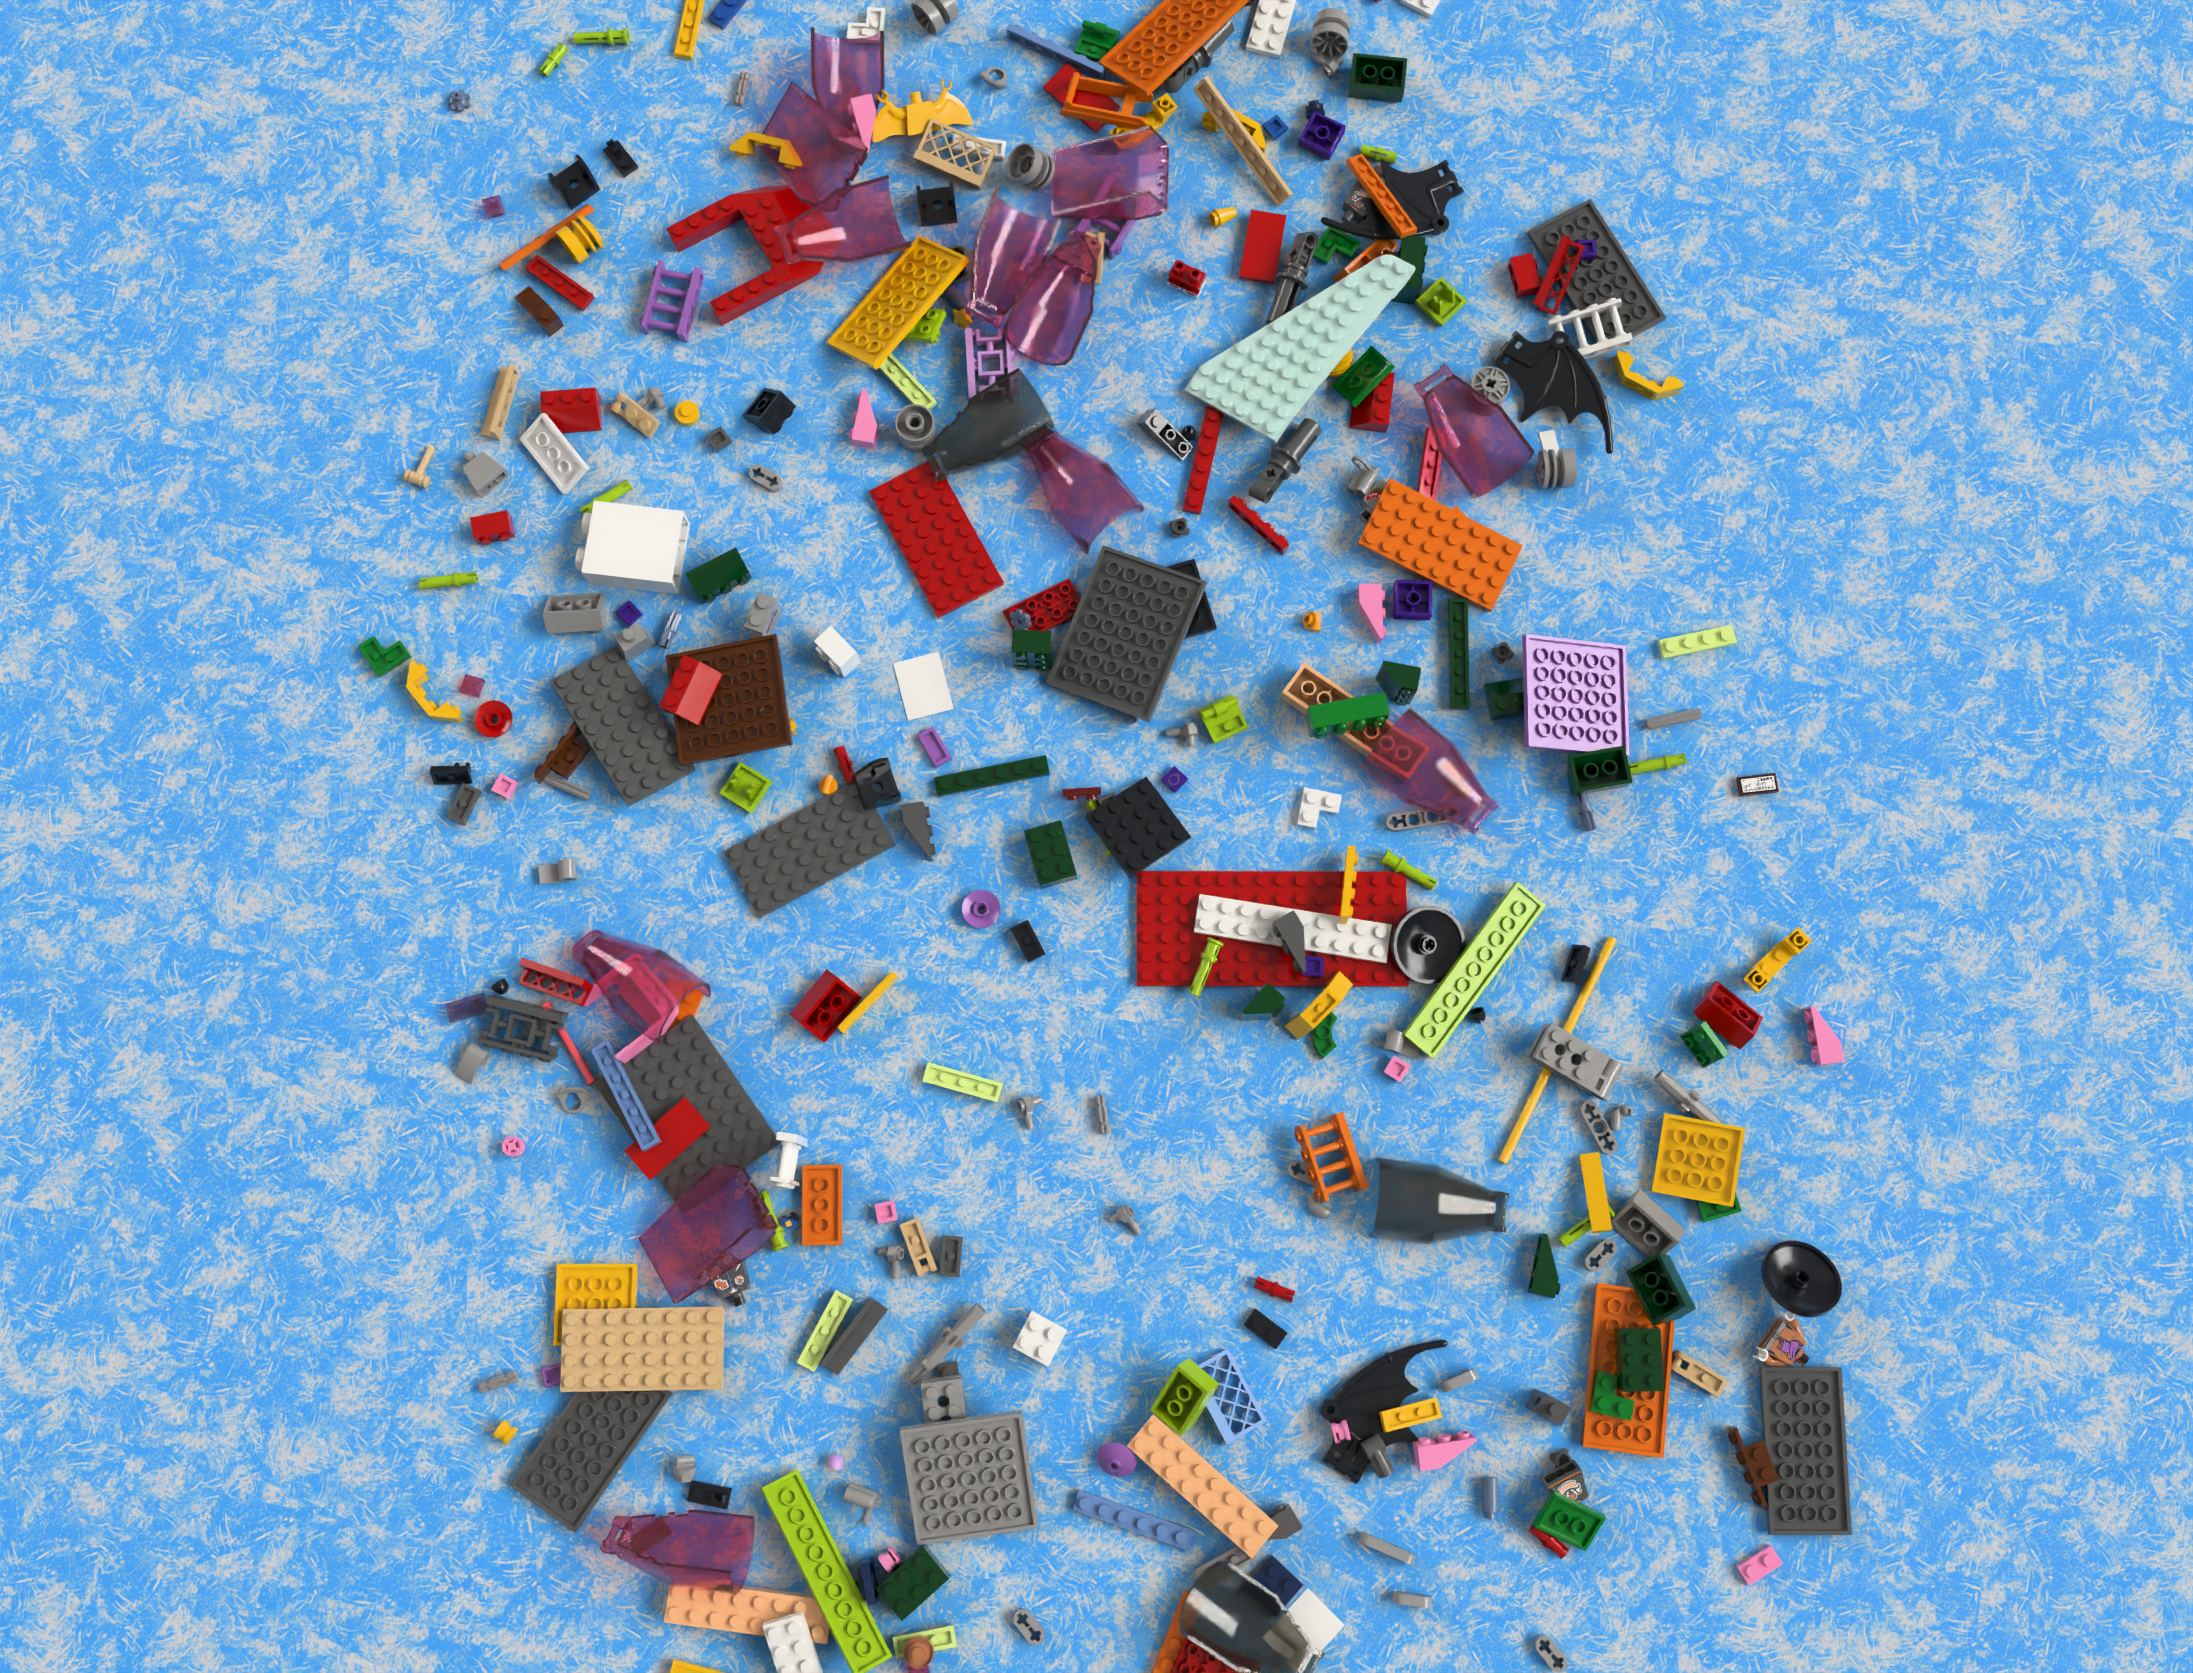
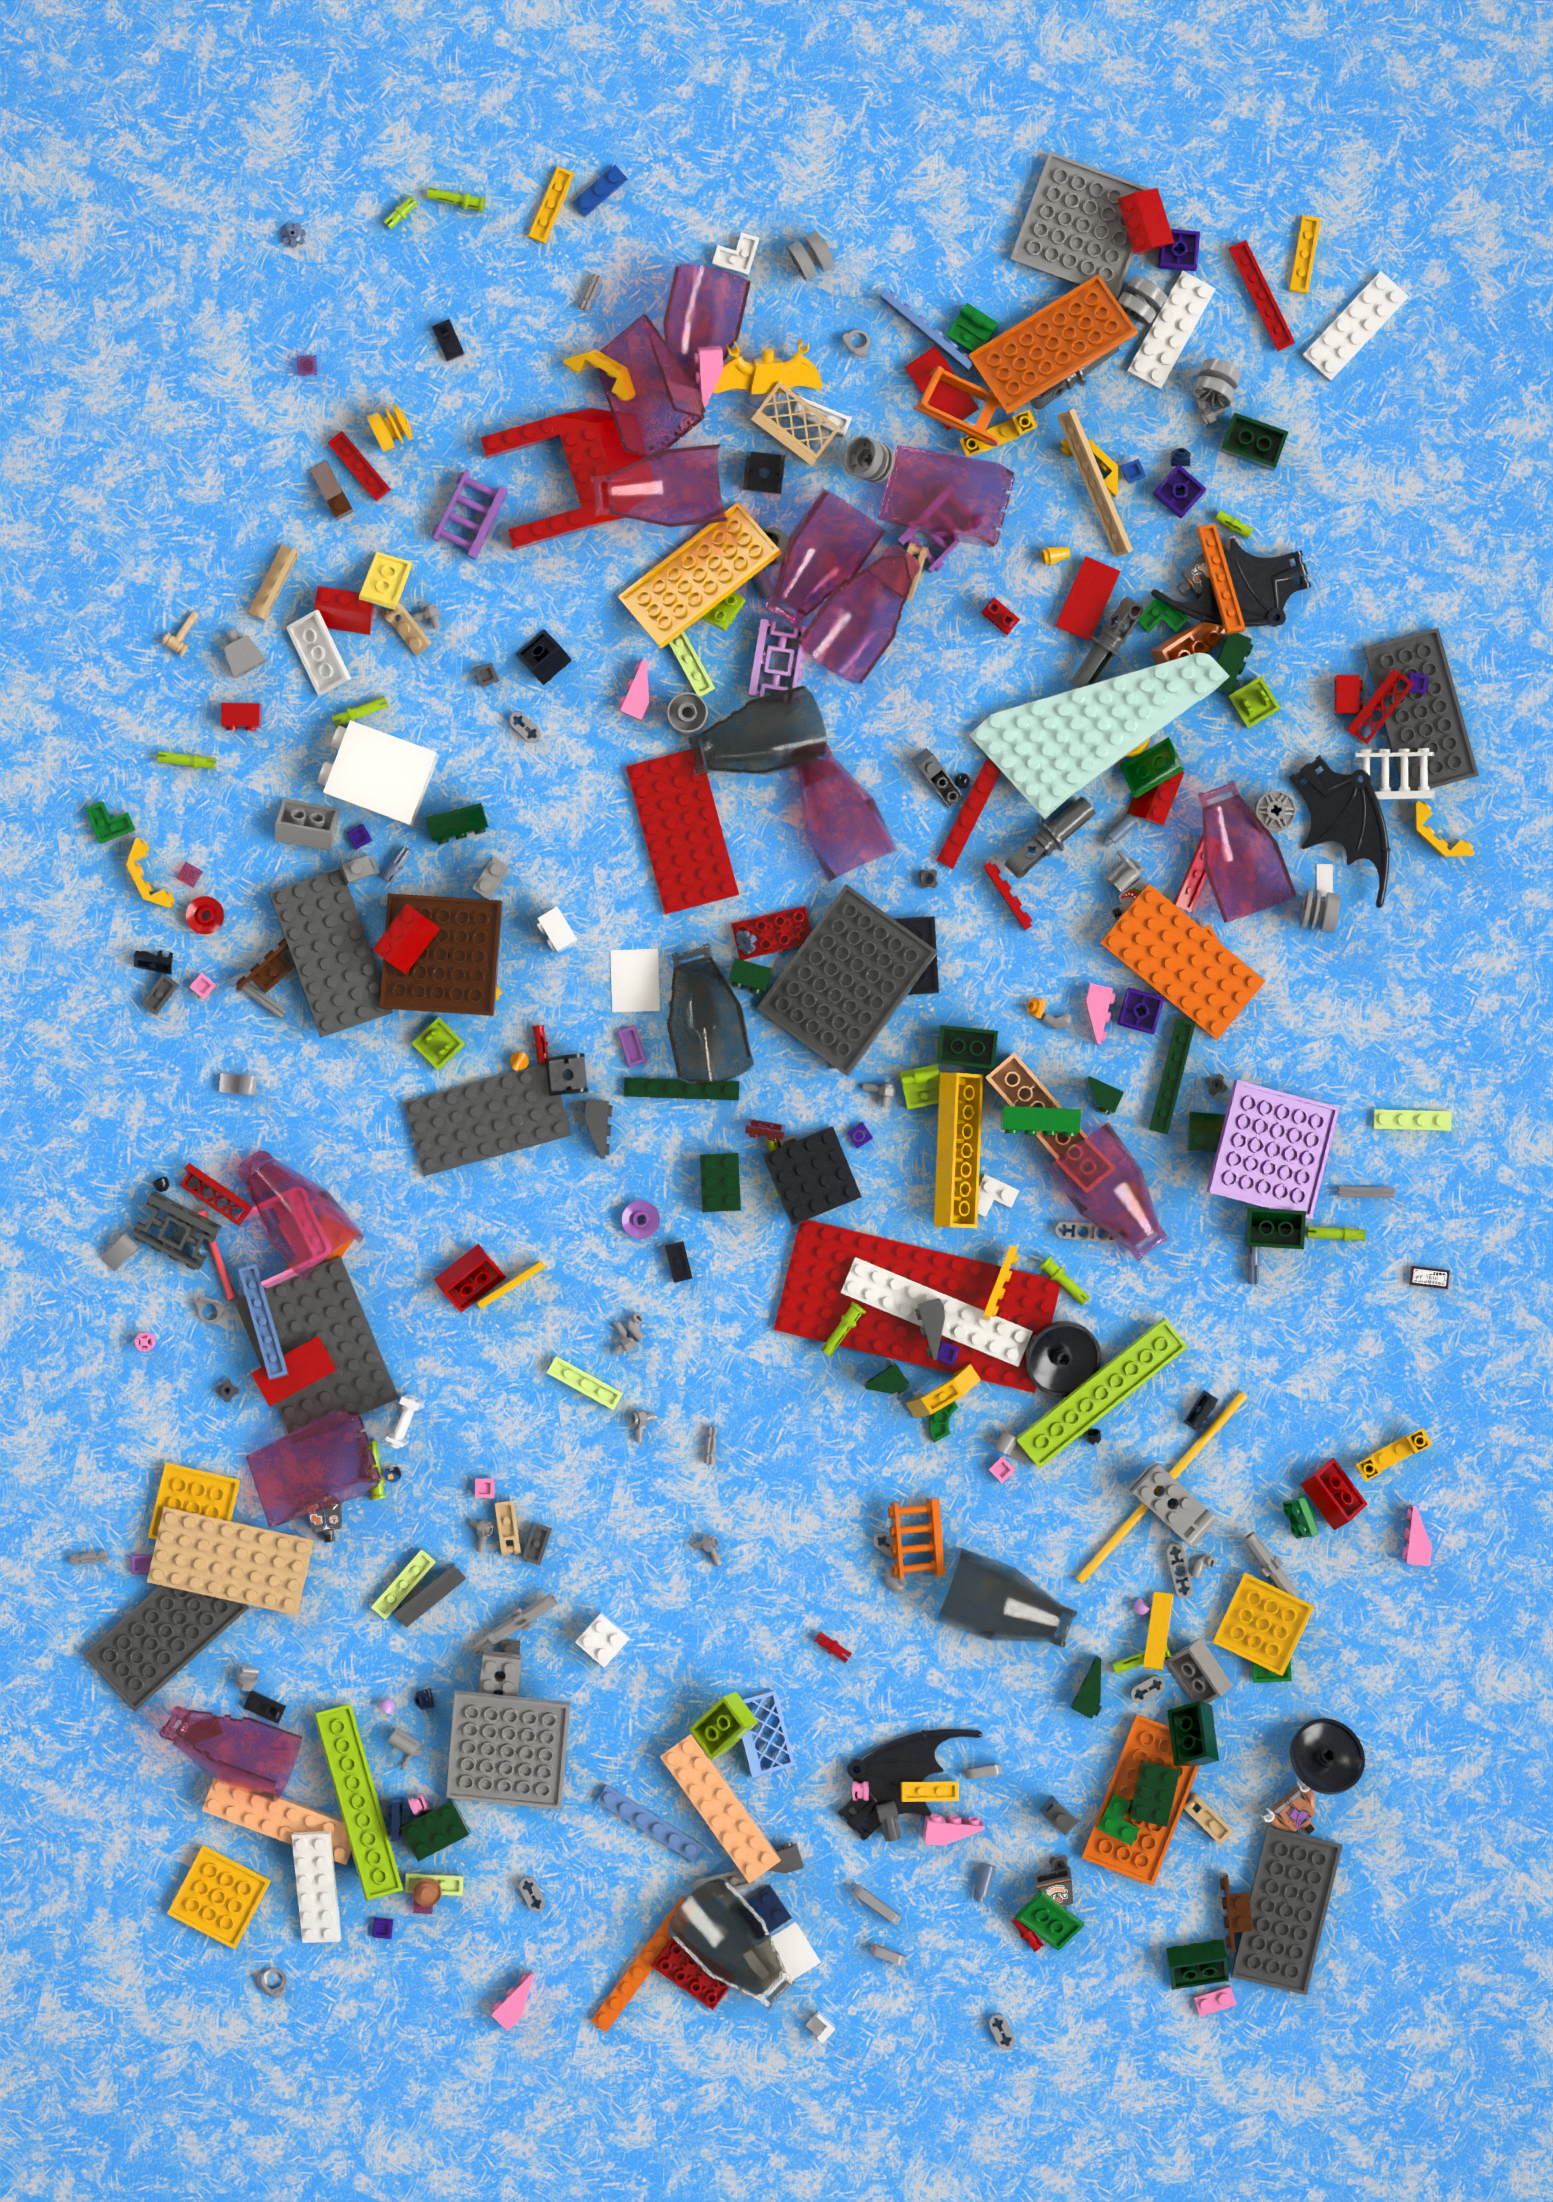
camera: 15 degrees right, 10 degrees up
clear purple plate [445,993,488,1023] -> none
yellow wheel [493,1420,519,1446] -> none
orange tile [498,204,594,271] -> none
black hose [548,154,601,210] -> none
yellow wheel [675,401,700,426] -> none
orange plate [802,1164,843,1246] -> none
yellow plate [952,309,973,329] -> none
medium lavender dish [1097,1442,1137,1477] -> none
black plate [1243,1309,1287,1349] -> none
none -> dark grey plate [216,1379,239,1402]
none -> light yellow tile [359,552,413,610]
none -> dark blue plate [414,1688,435,1710]
none -> light grey piece [613,1322,638,1356]
none -> light grey arm [627,1313,645,1342]
none -> clear smoke windscreen [667,943,754,1084]
none -> yellow brick [934,1072,983,1228]
none -> dark green brick [936,1025,998,1070]
none -> light grey arm [1042,1013,1072,1029]
none -> sand blue cylinder [1103,814,1138,847]
none -> lavender hinge [1134,1598,1151,1615]
none -> dark green slope [1166,1939,1229,1990]

